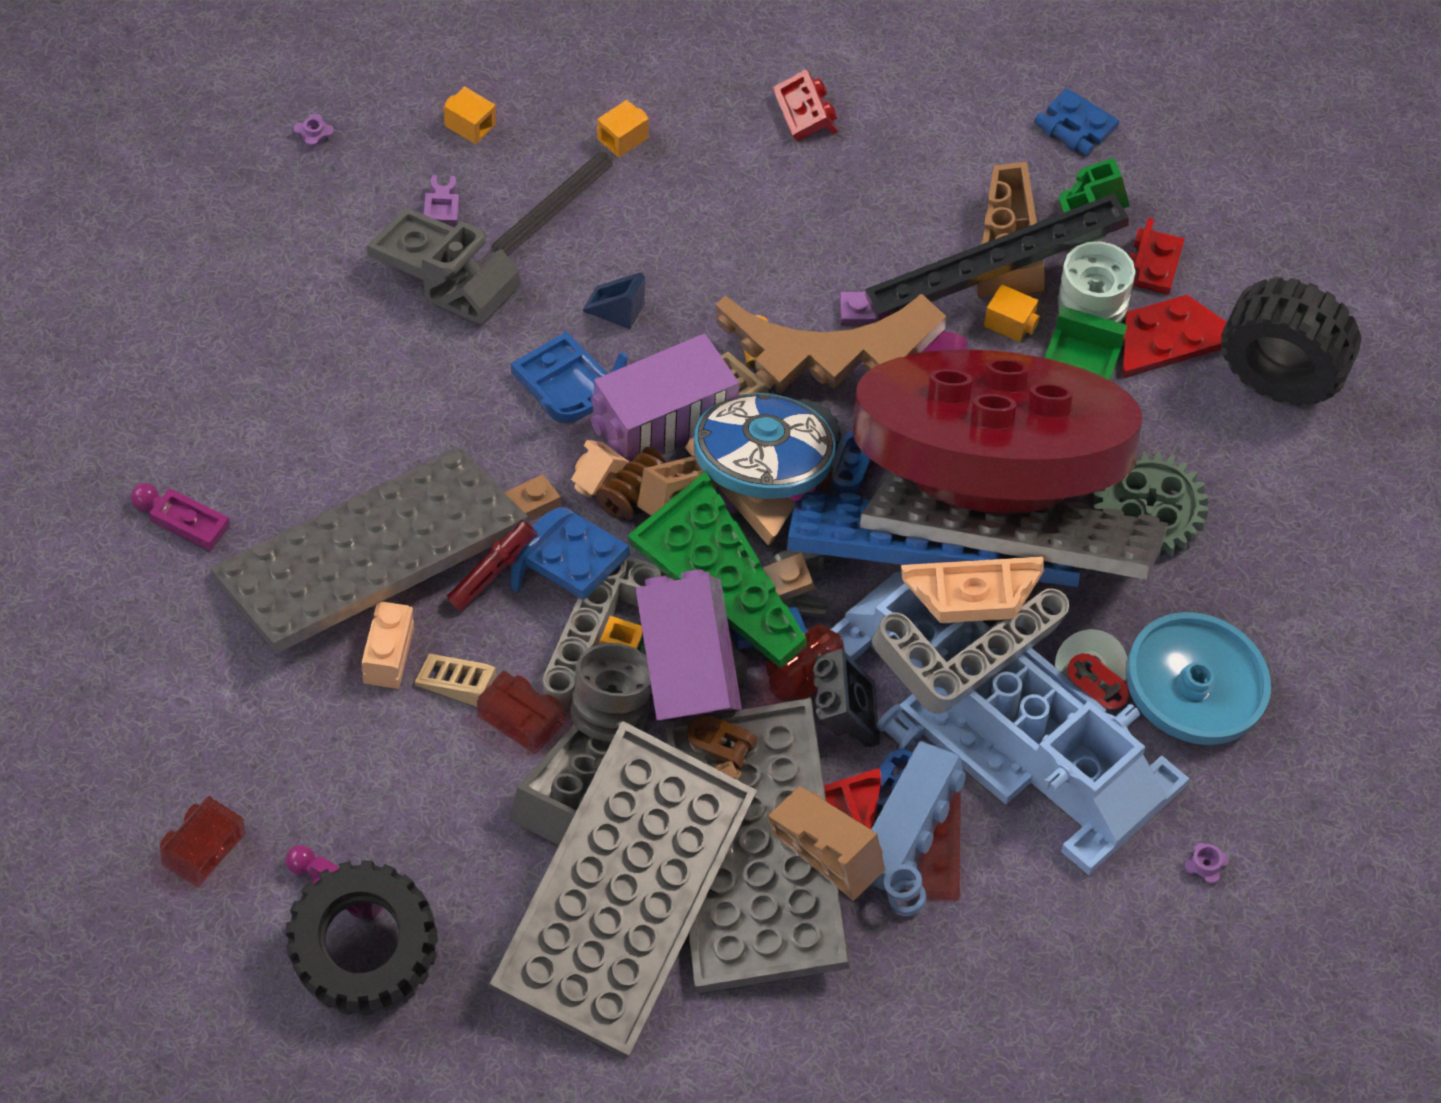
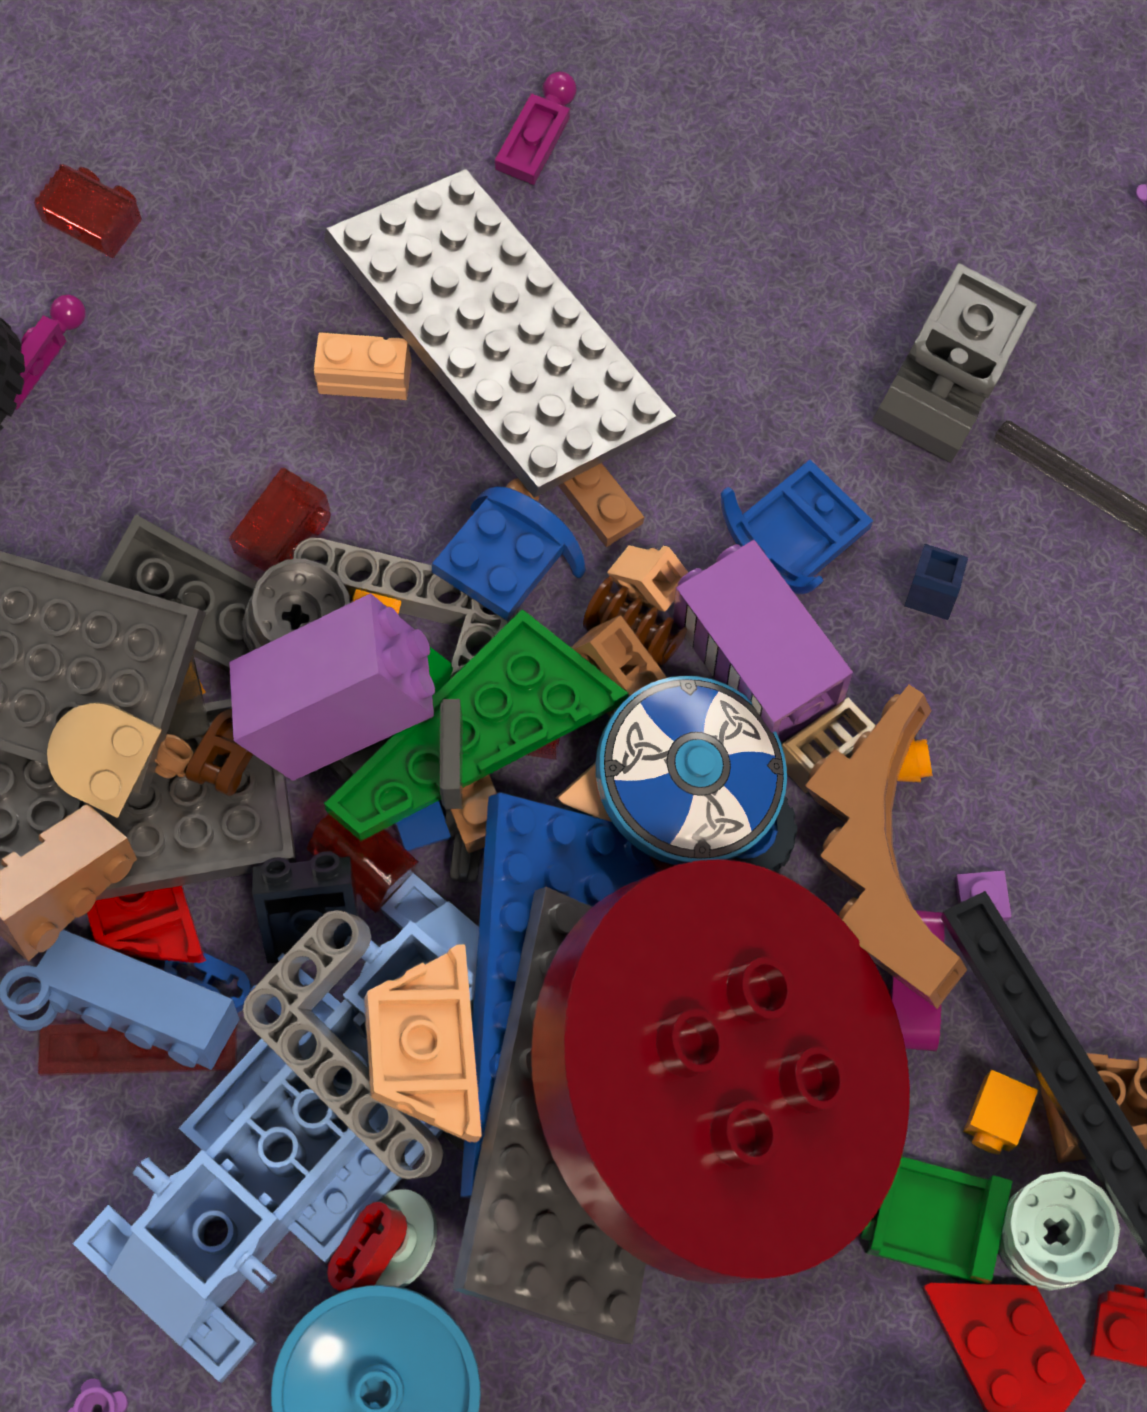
camera: 90 degrees right, 15 degrees up
tan slope [415,654,497,709] -> none
medium lavender plate [424,175,459,227] -> none
dark red pin [446,519,538,612] -> none
sand green gear [1093,451,1208,560] -> none
none -> tan slope [47,703,163,818]
none -> dark grey tile [440,699,463,809]

